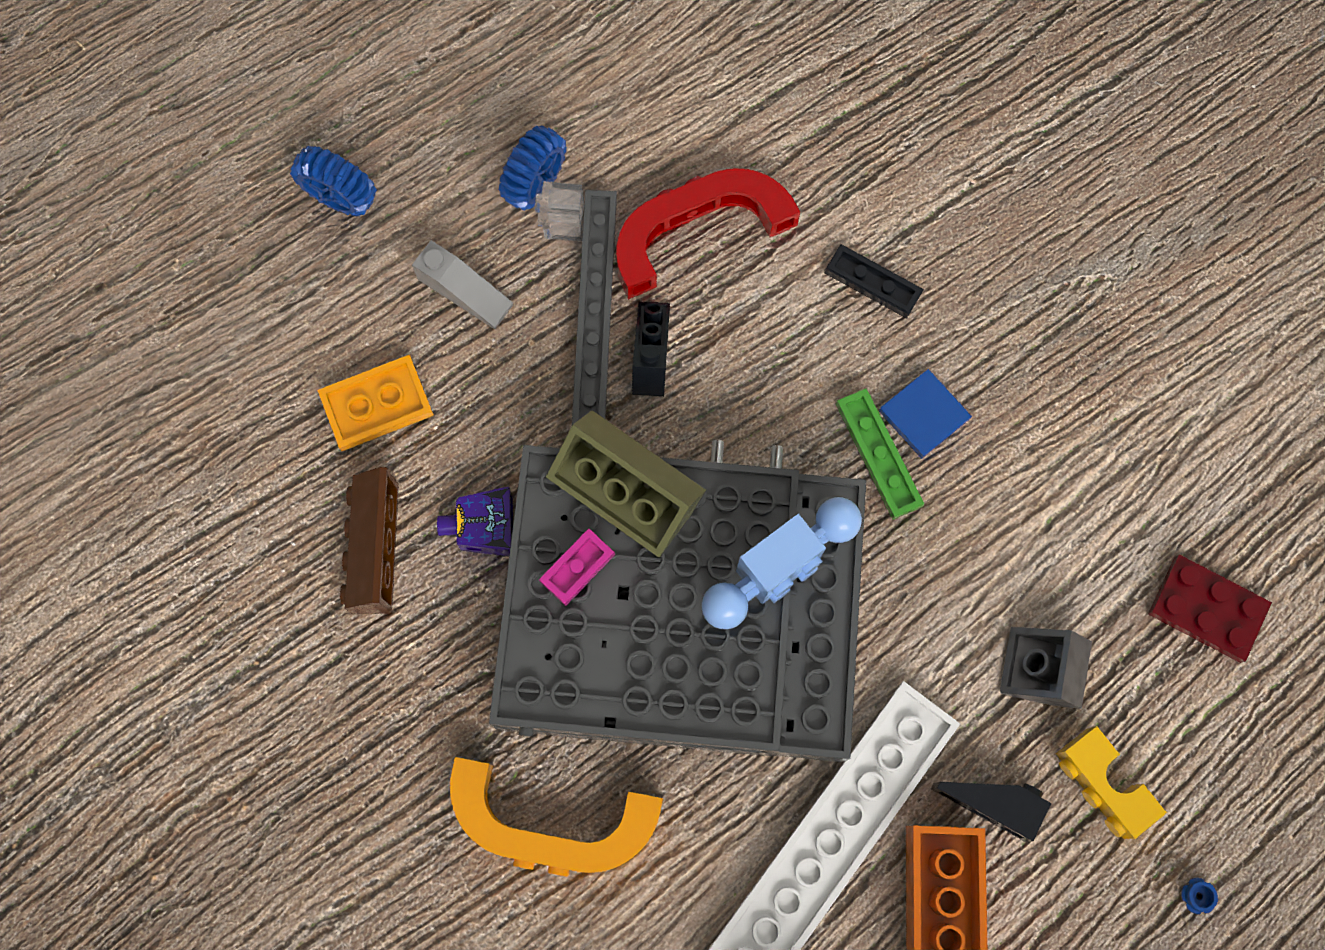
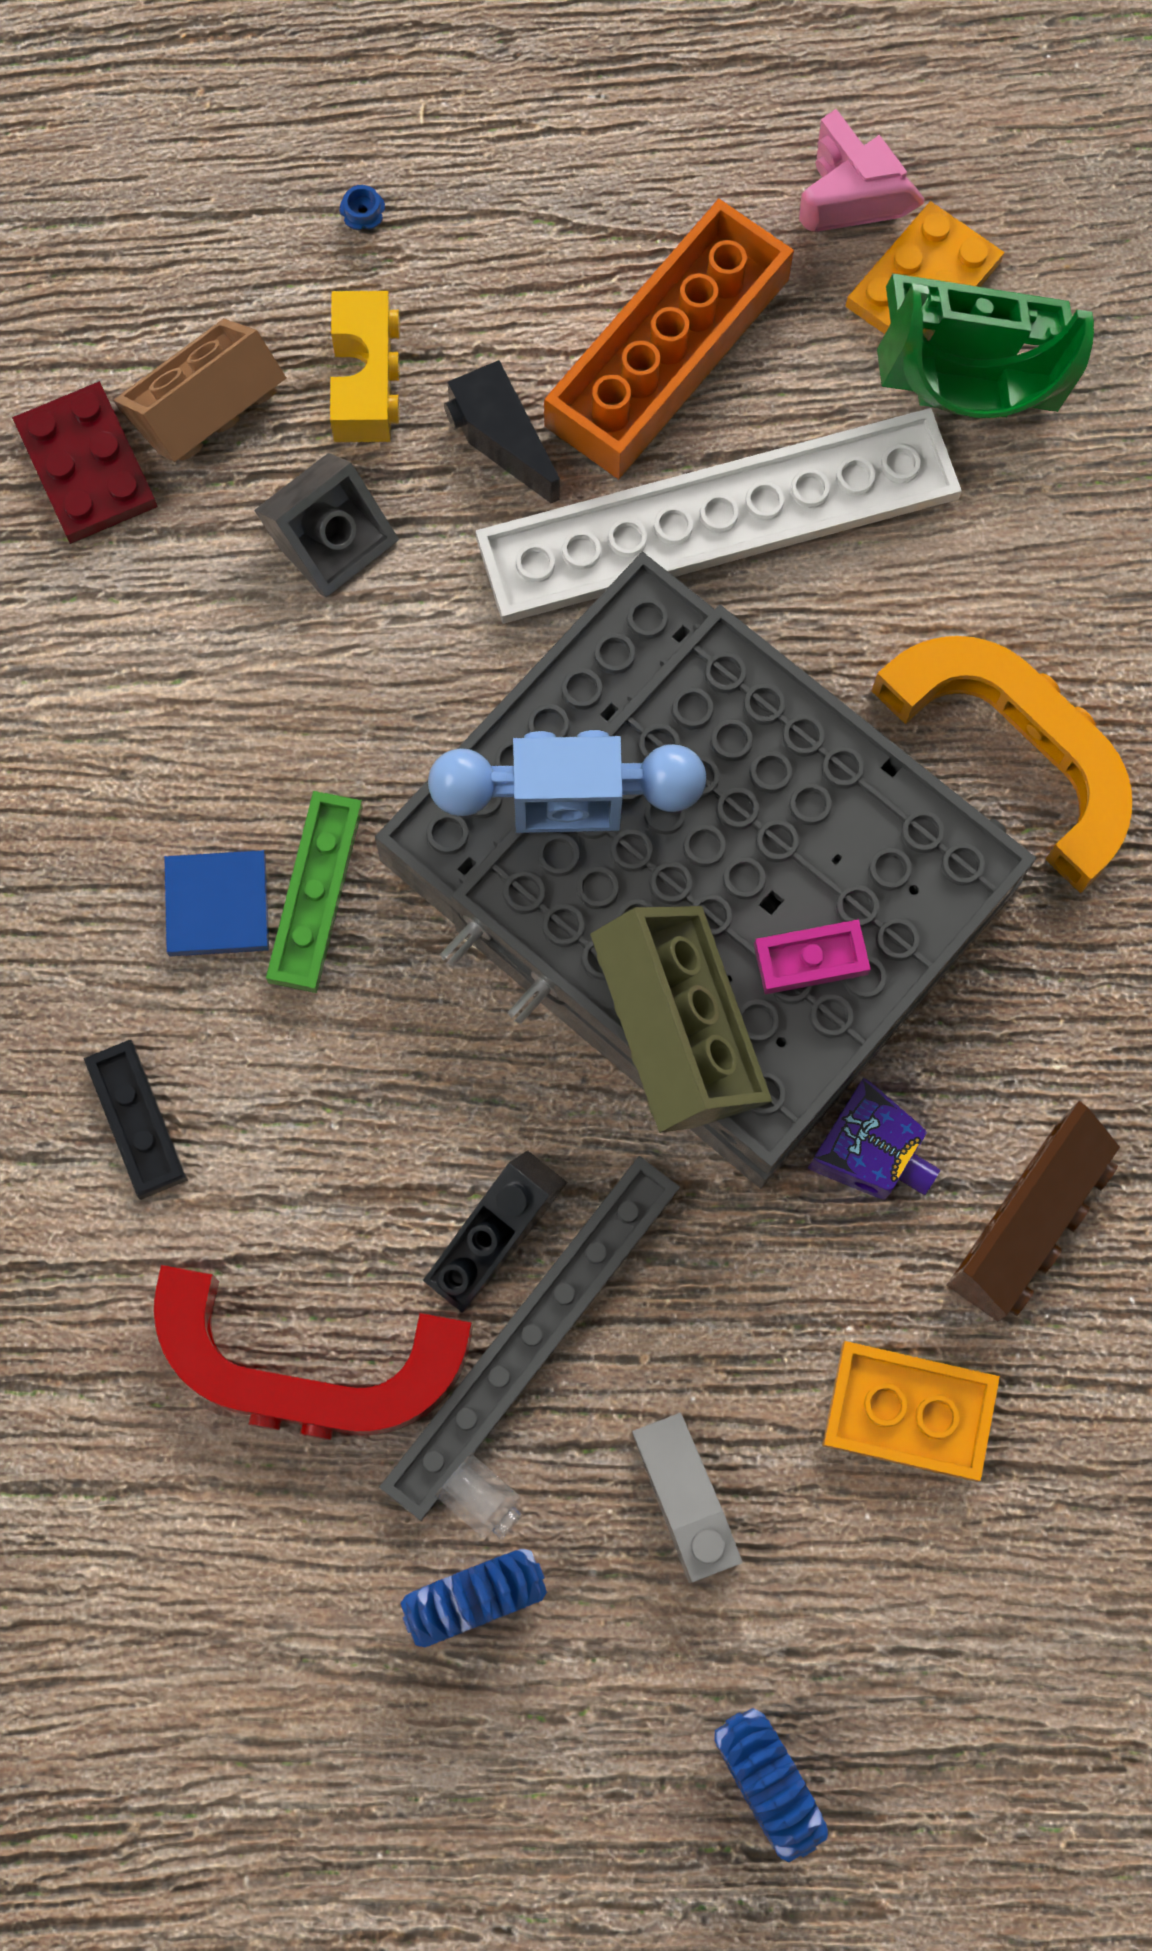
camera: 145 degrees left, 0 degrees up
none -> medium nougat slope [113,318,287,462]

